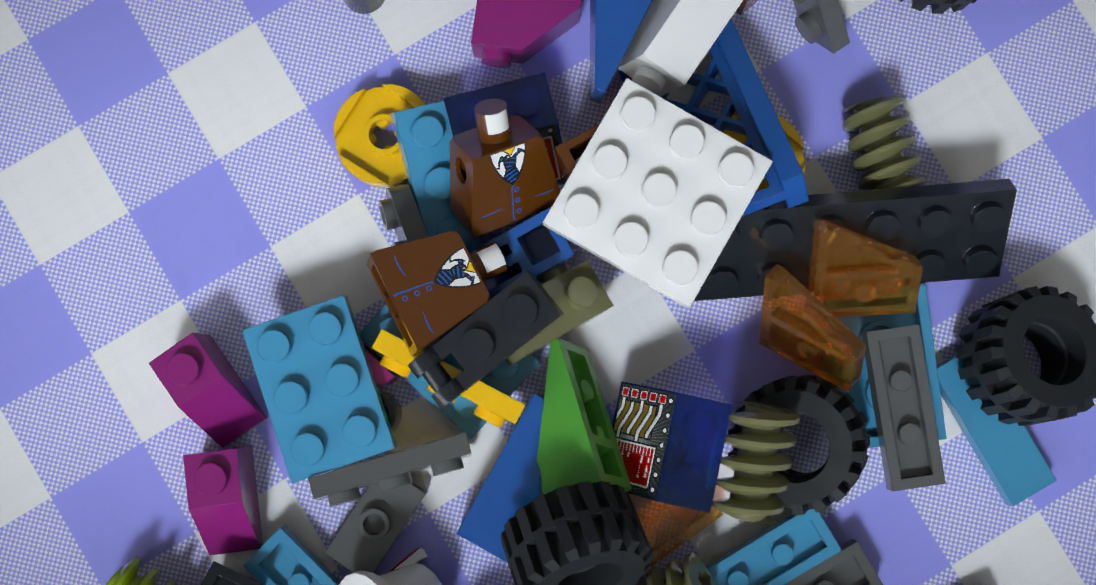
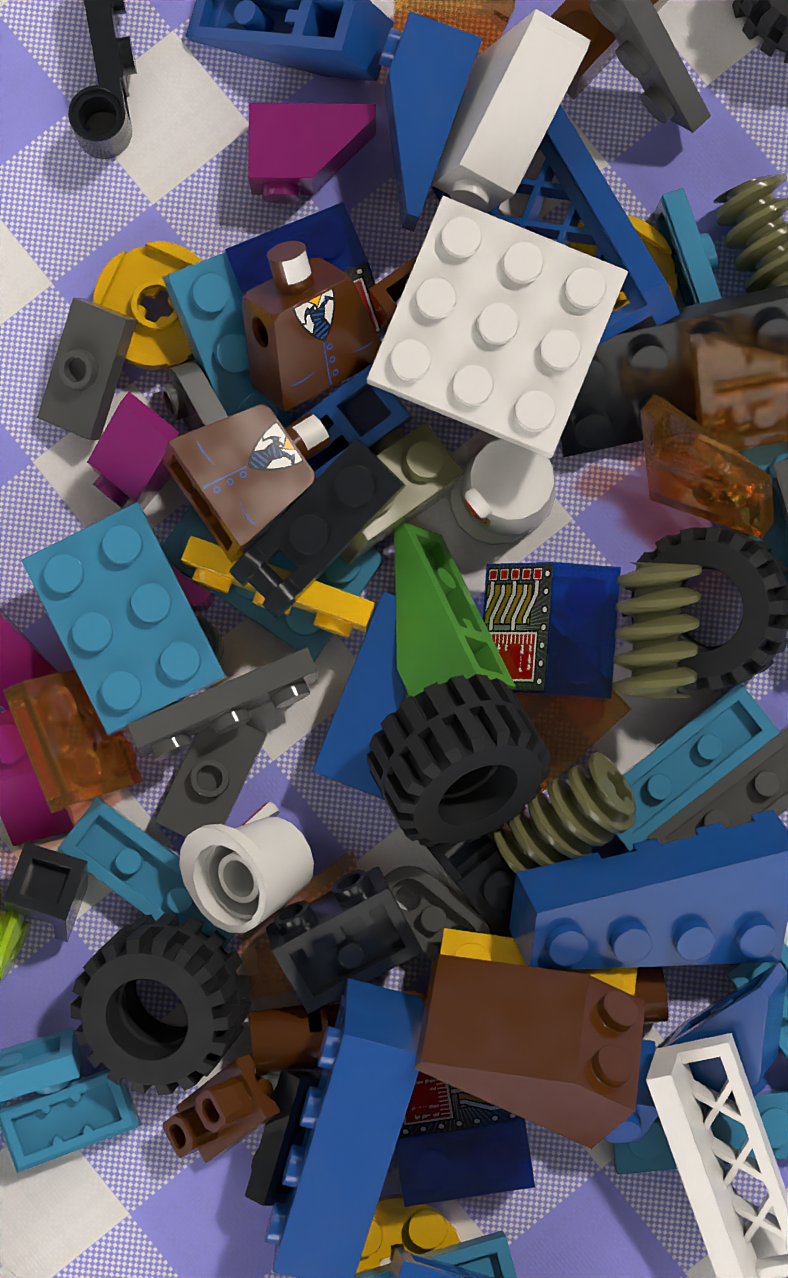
camera: 10 degrees left, 0 degrees up
none -> clear orange plate [3,669,143,813]
none -> dark grey plate [37,298,137,440]
none -> magenta slope [87,392,181,510]
none -> white hat [450,438,556,545]
none -> dark azure plate [654,188,722,306]

